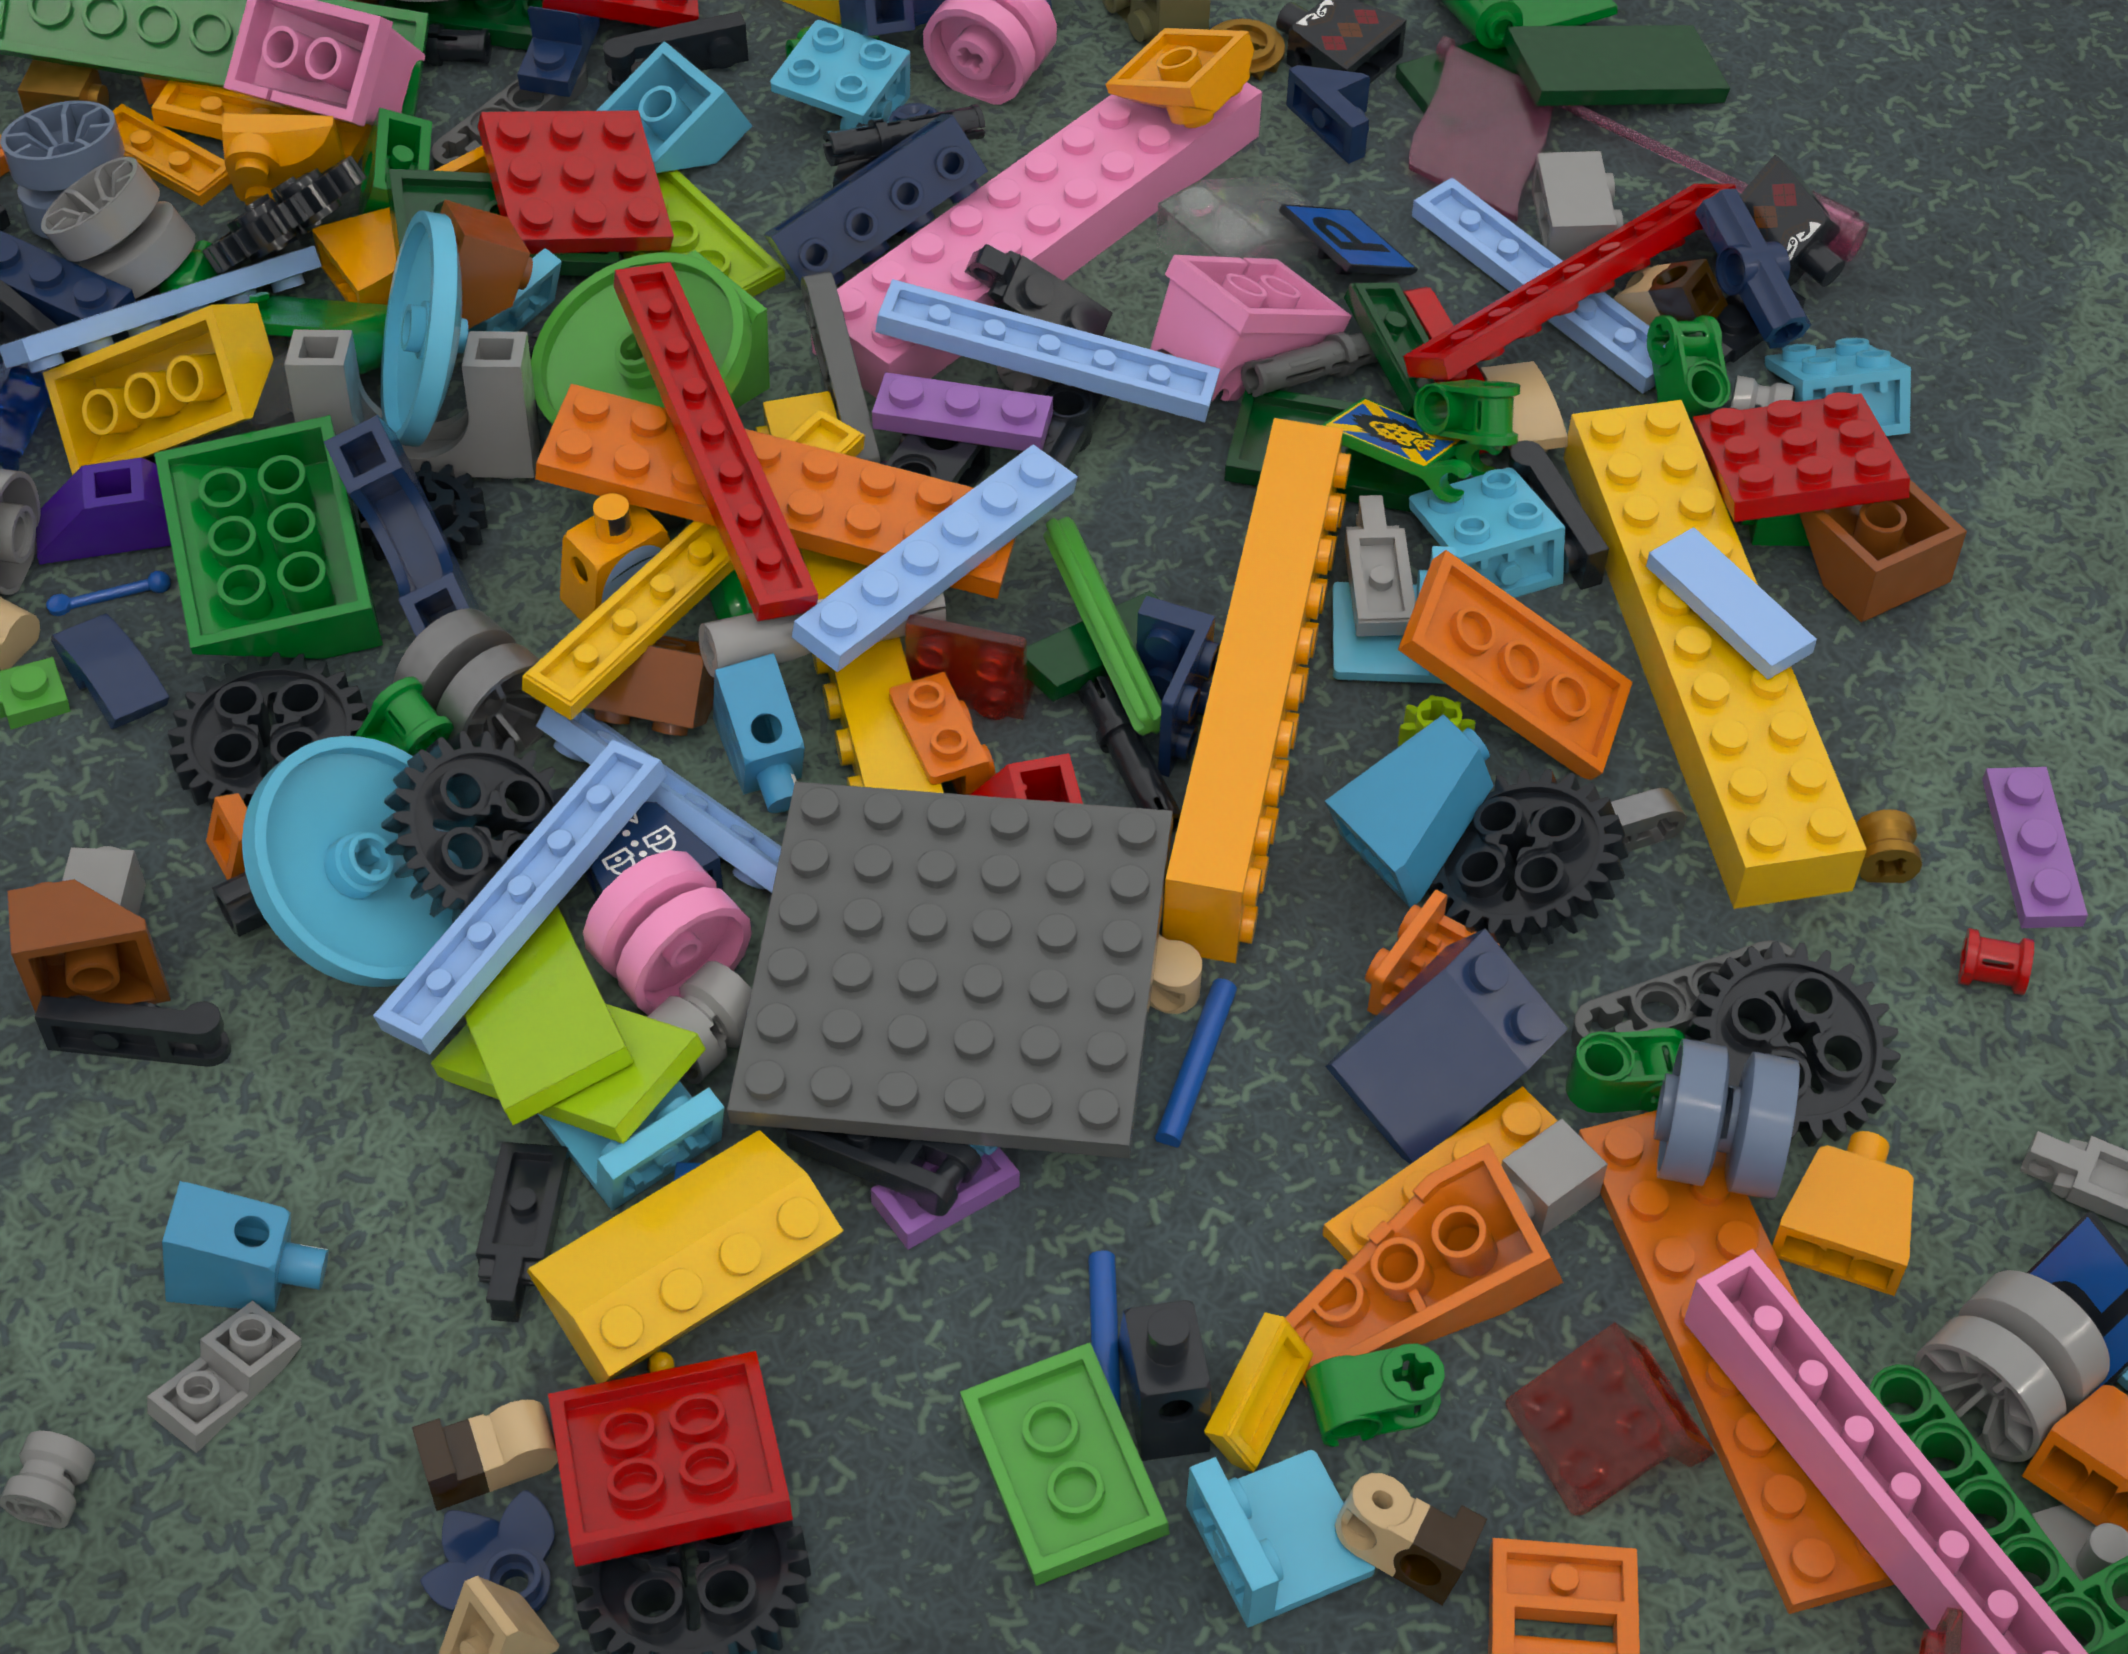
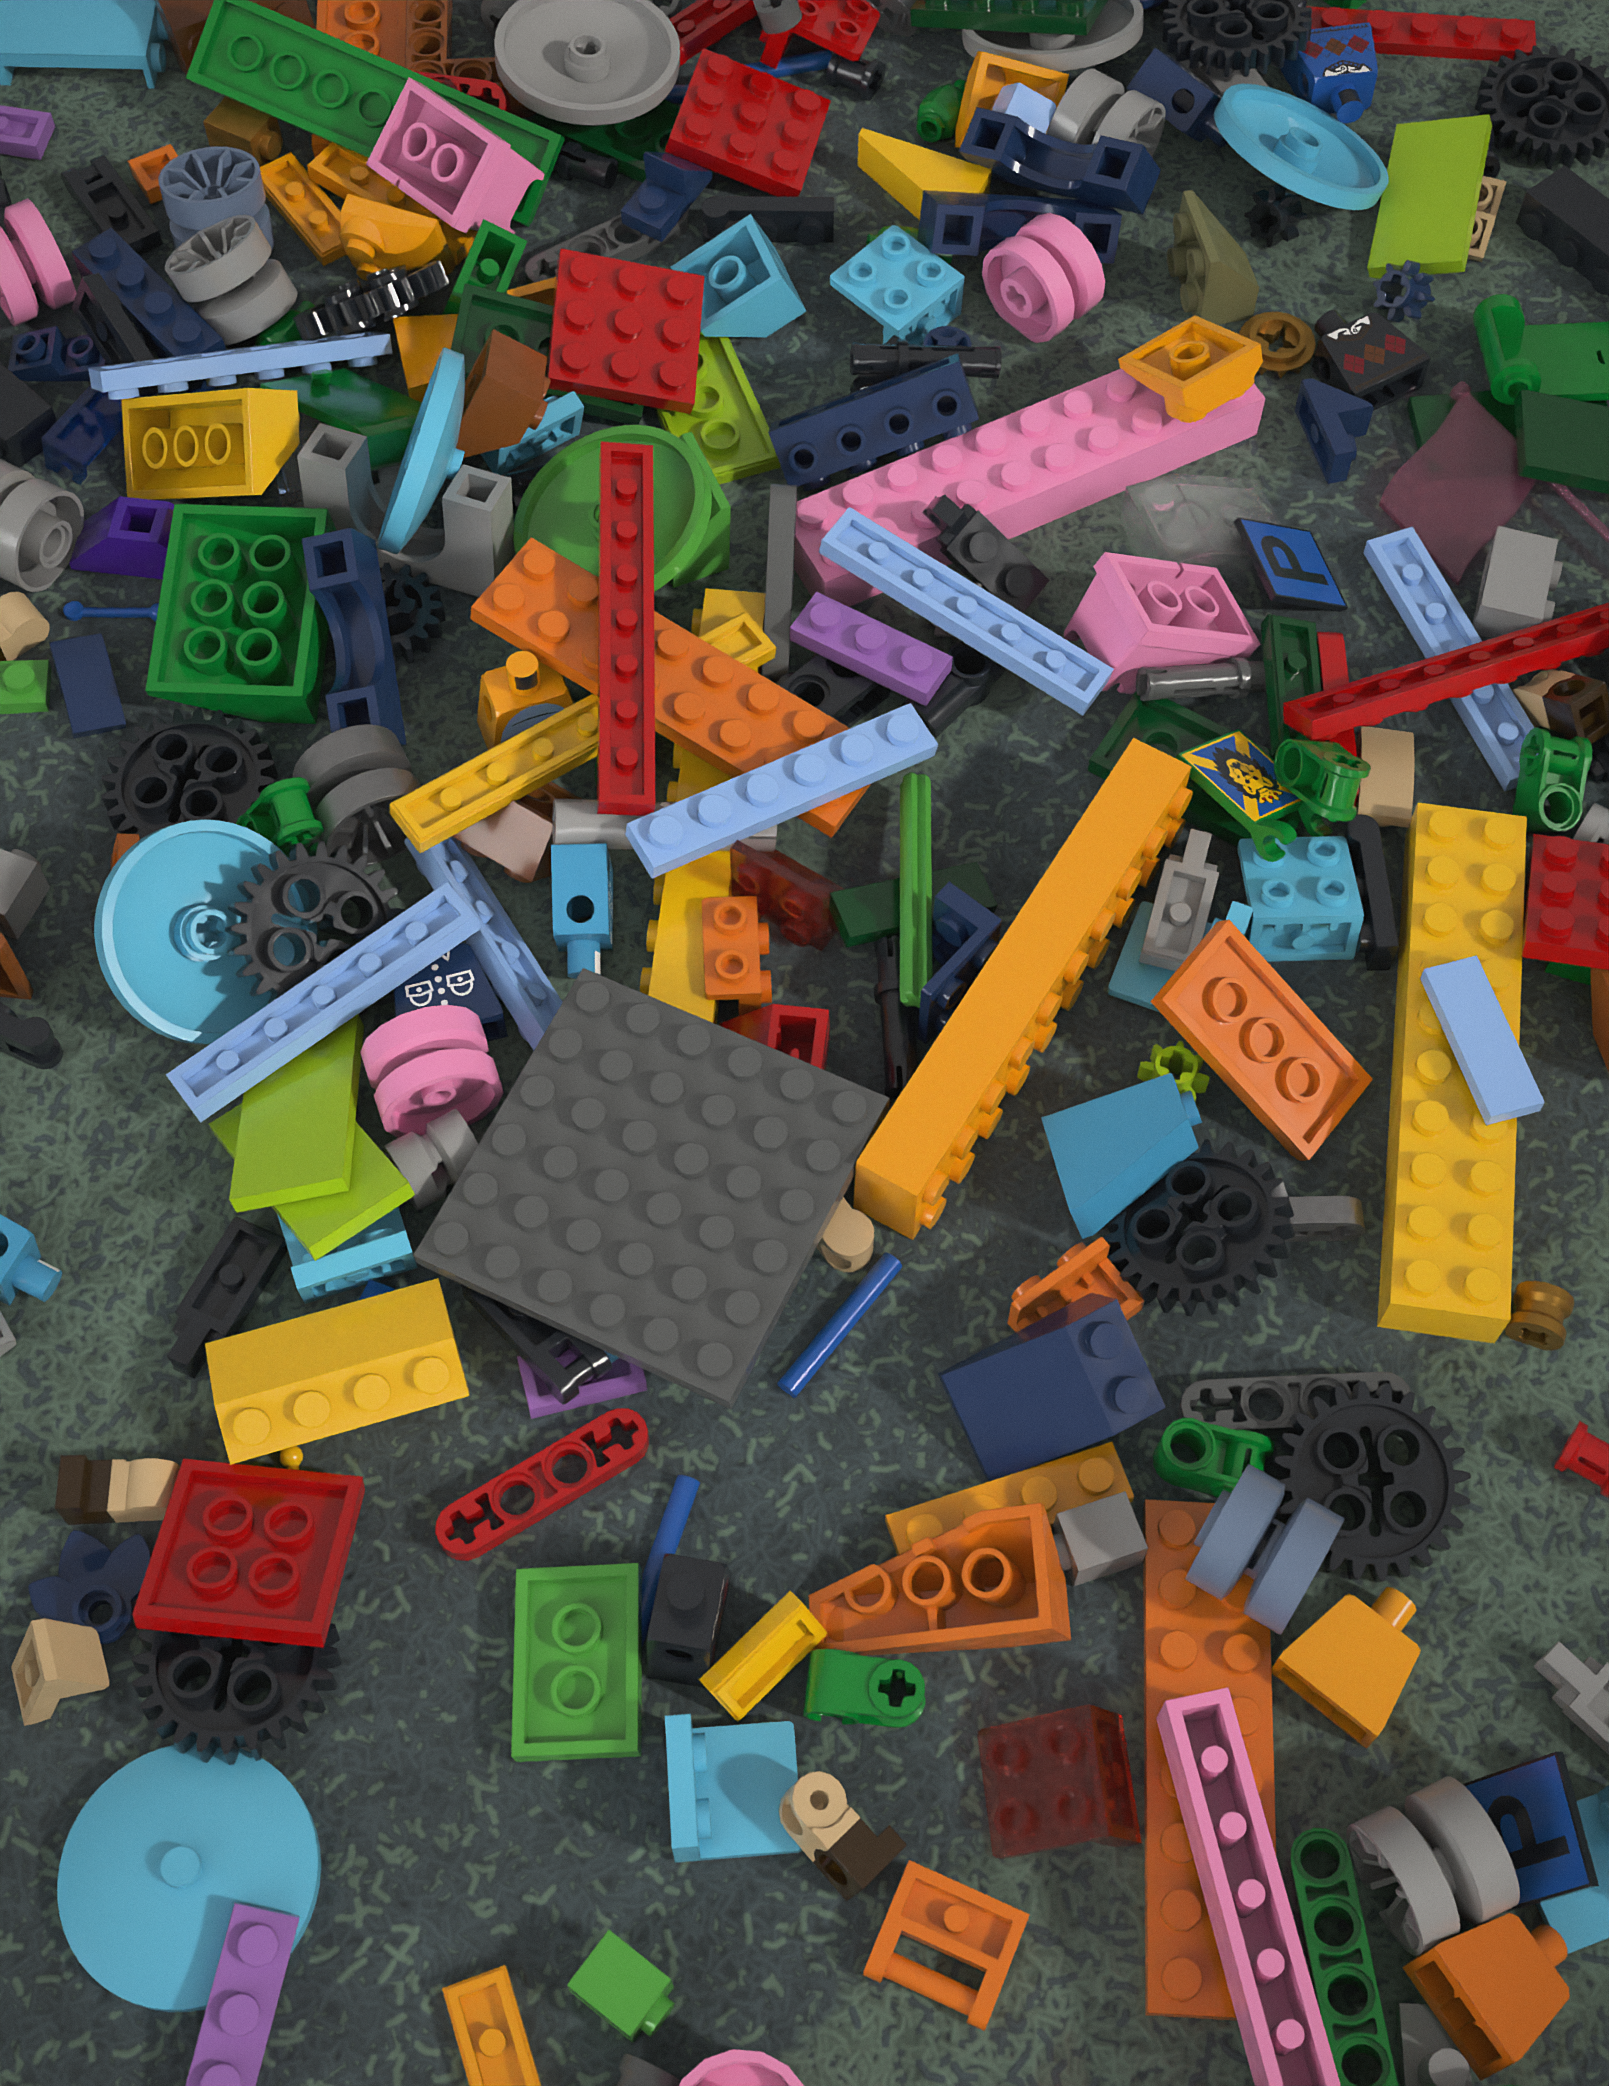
camera: 20 degrees right, 10 degrees up
none -> red beam [435,1408,649,1561]

